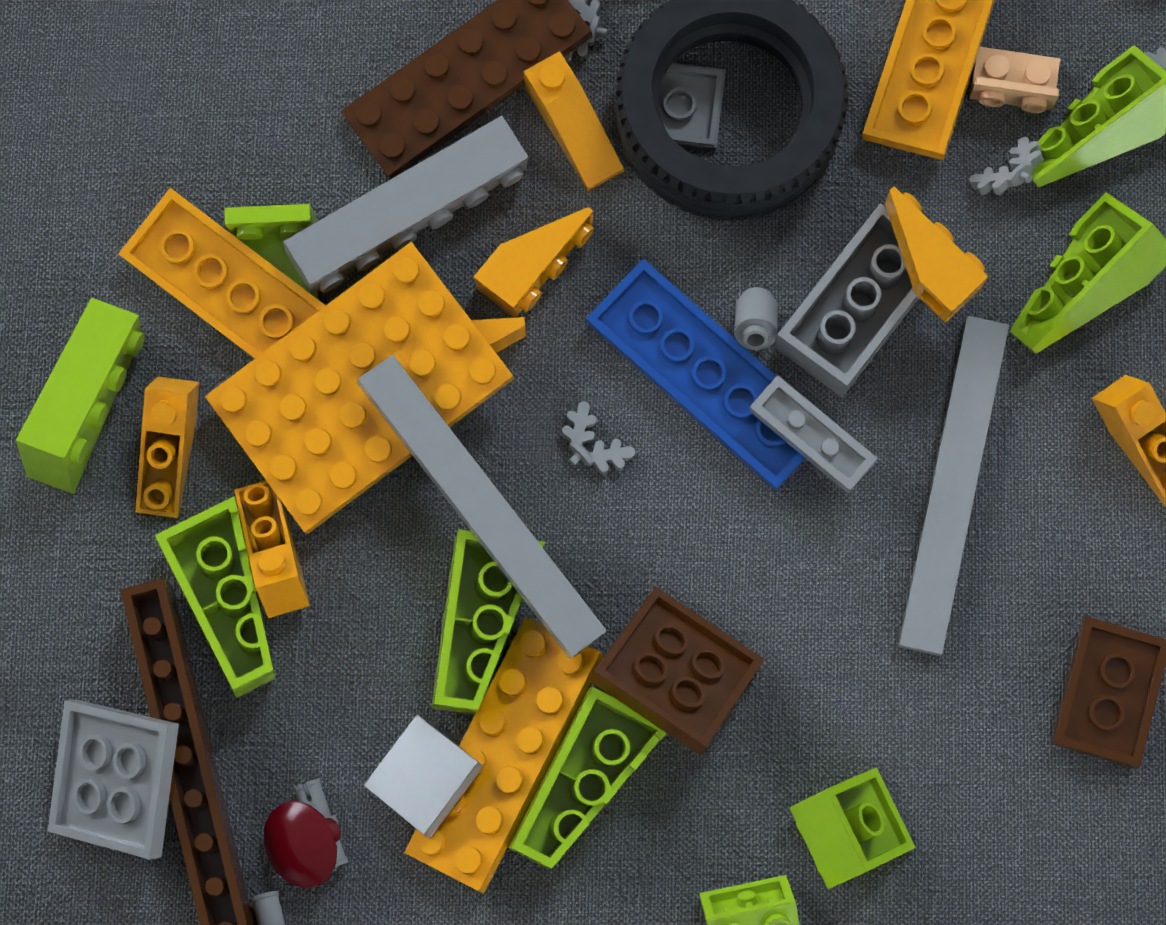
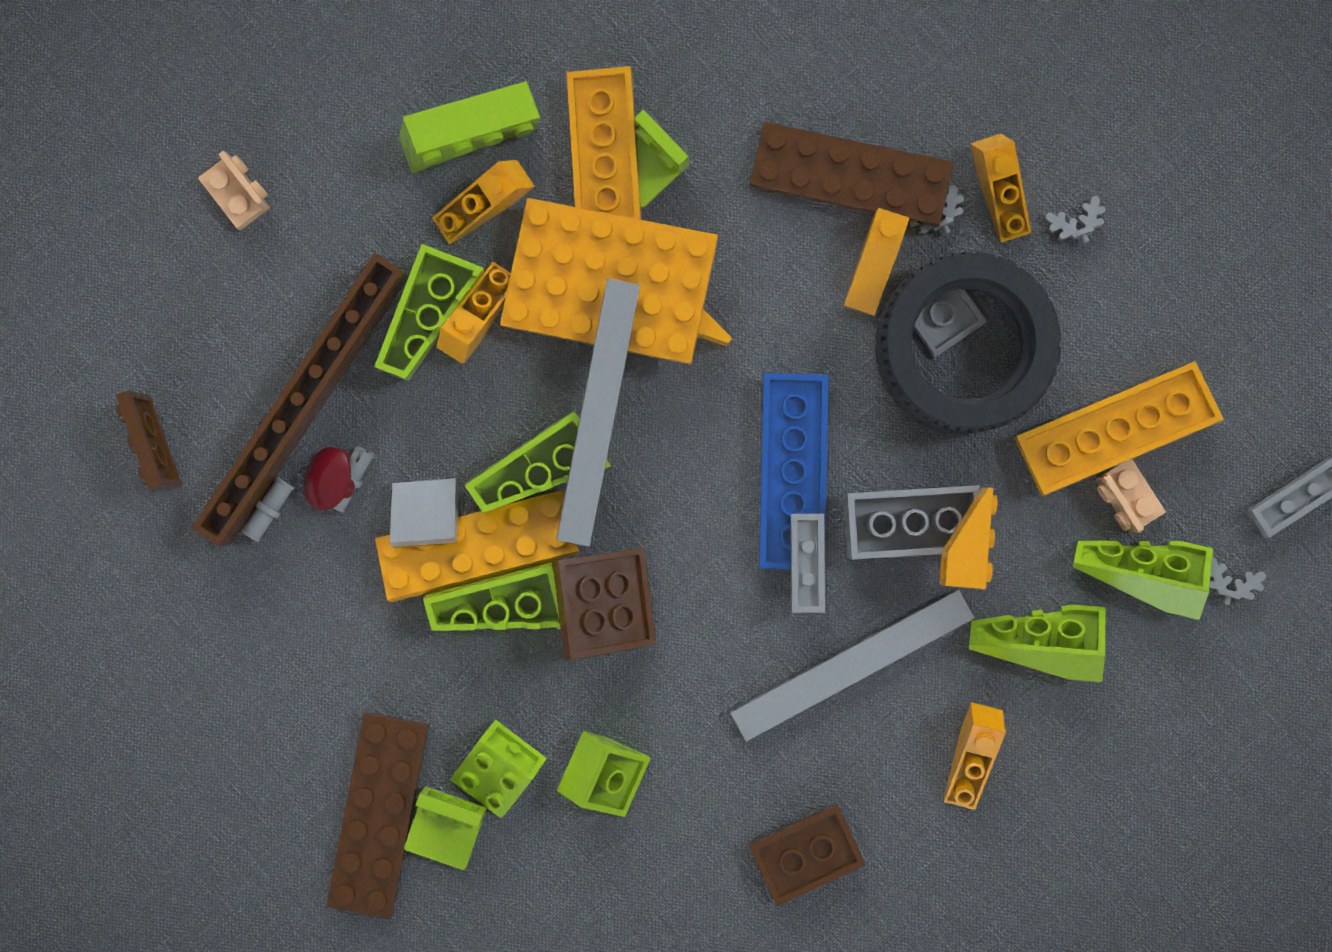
camera: 45 degrees right, 10 degrees up
light grey plate [47,700,179,860] -> none
light grey brick [283,116,529,294] -> none
light orange slope [473,207,595,318] -> none
light grey animal [561,401,635,475] -> none
light grey brick [734,287,778,350] -> none
light grey animal [969,137,1044,195] -> none

